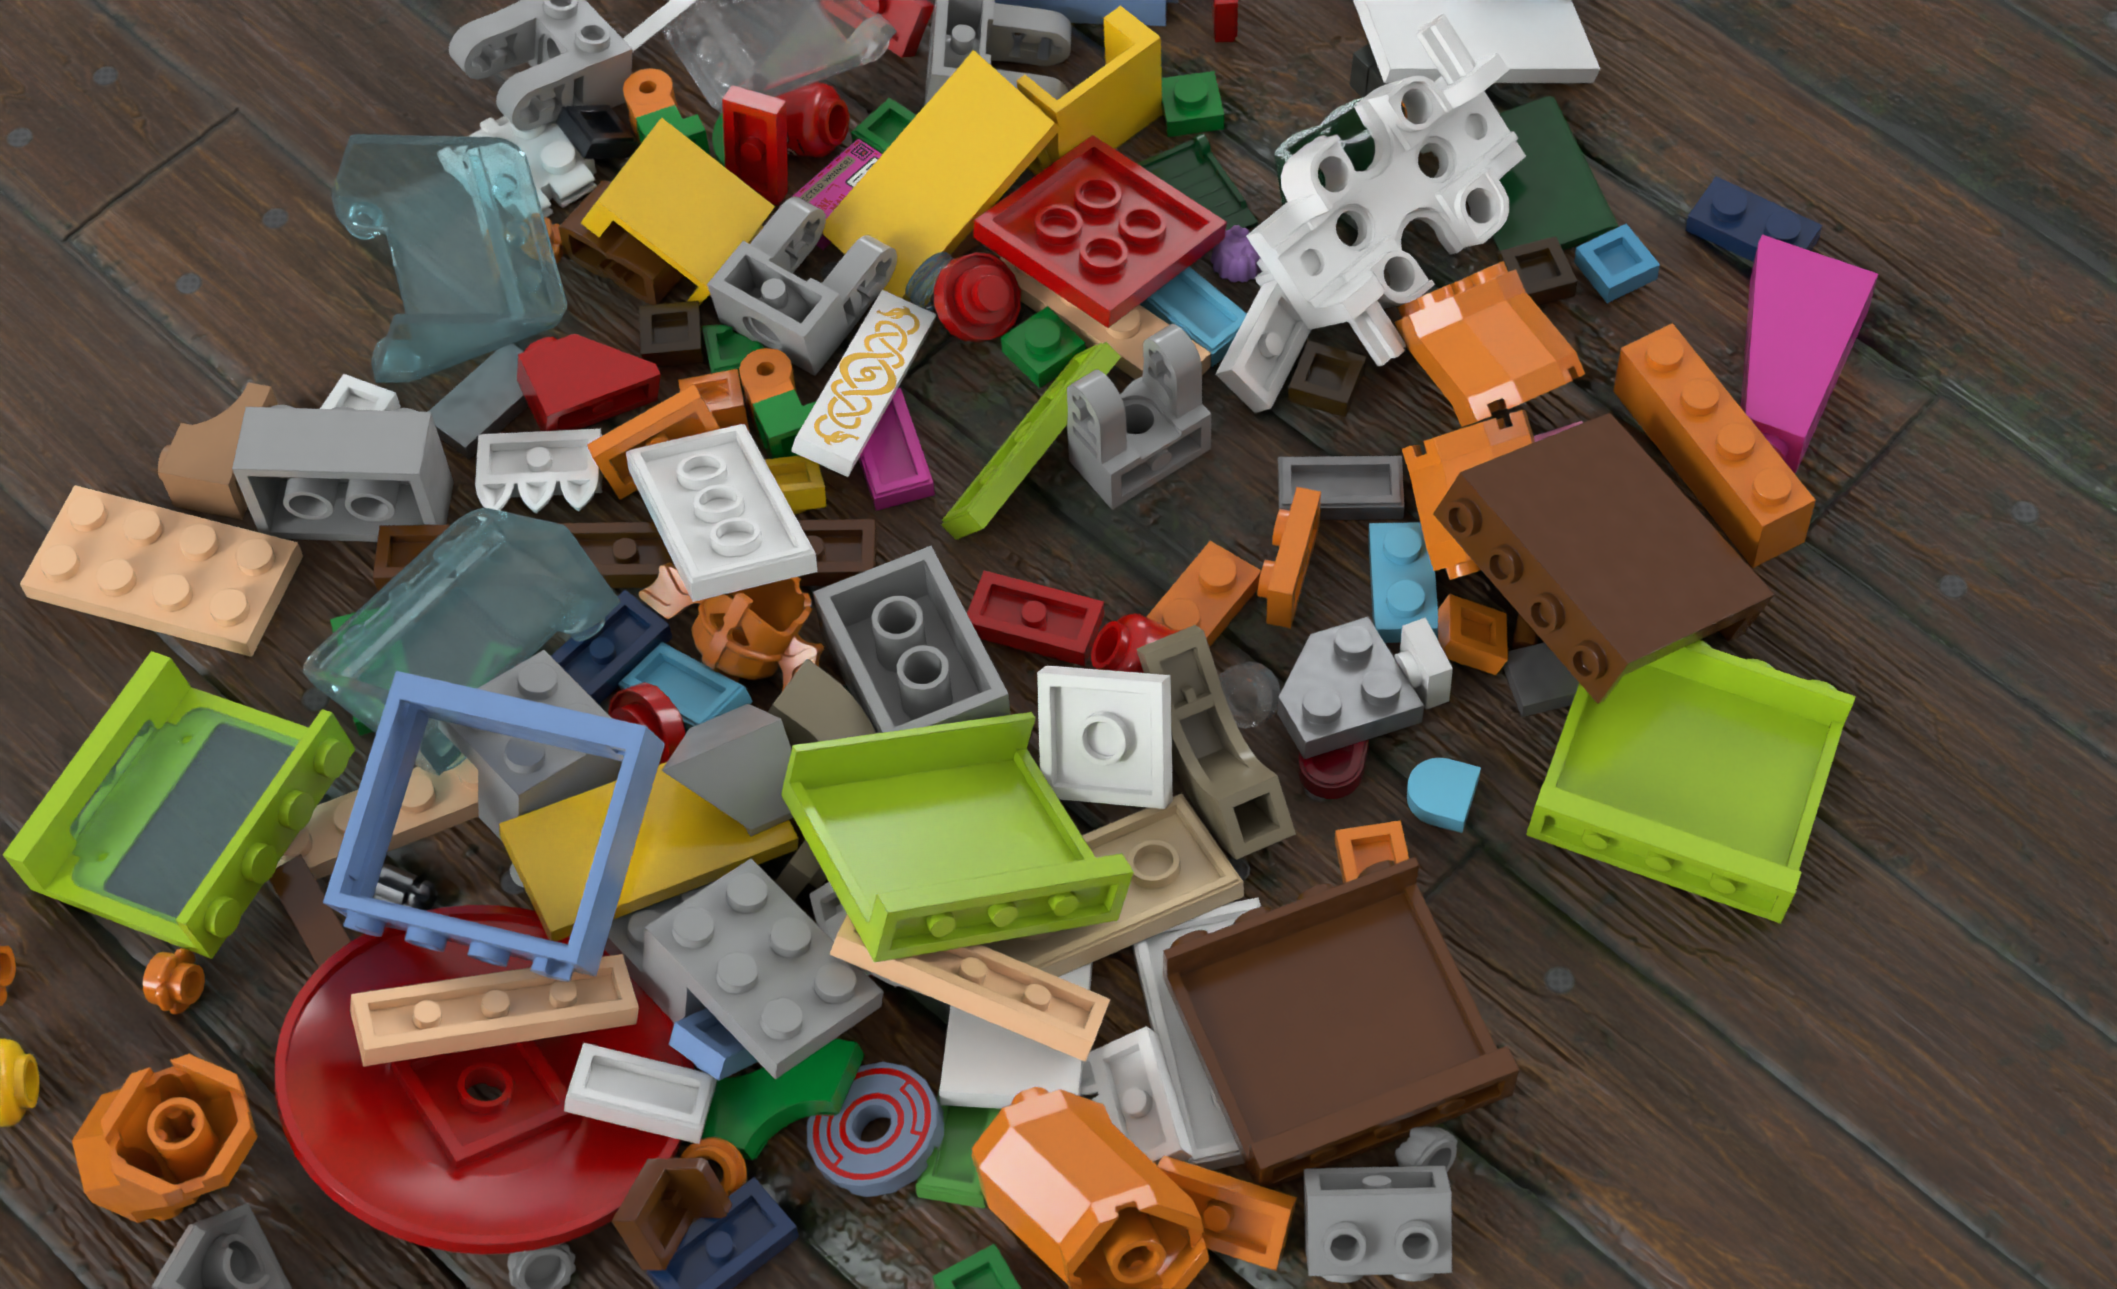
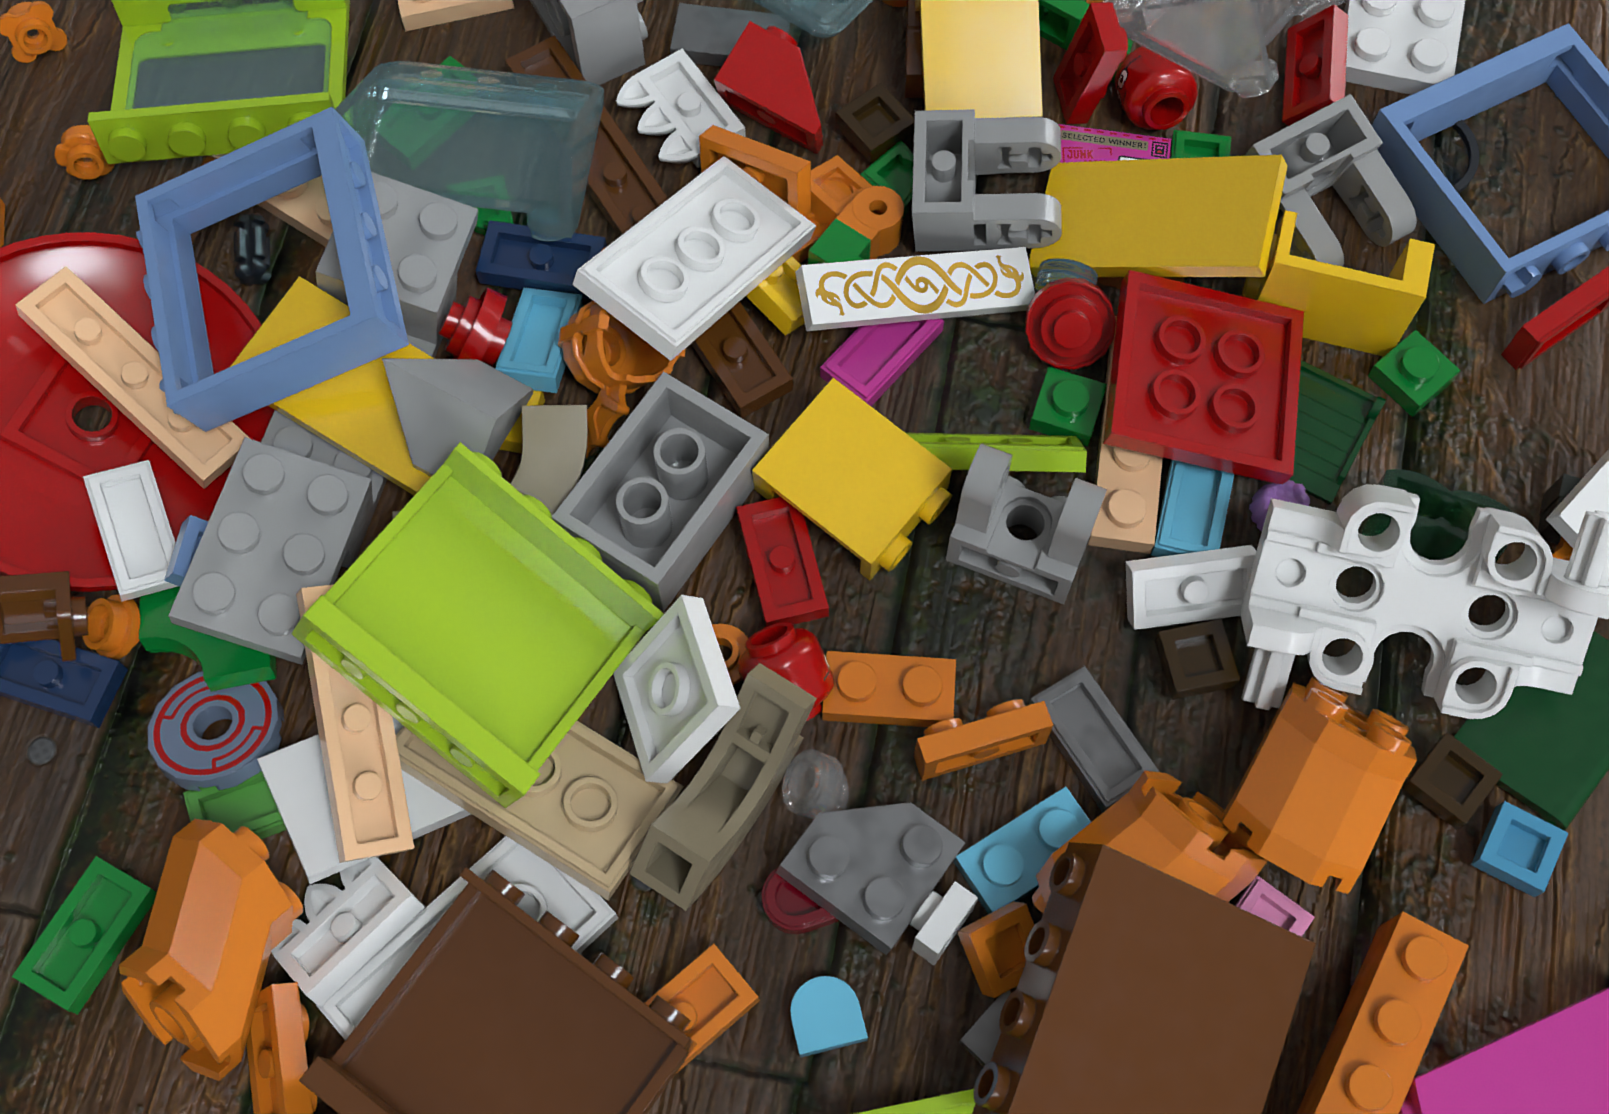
camera: 55 degrees right, 10 degrees up
none -> yellow panel [752,378,952,581]

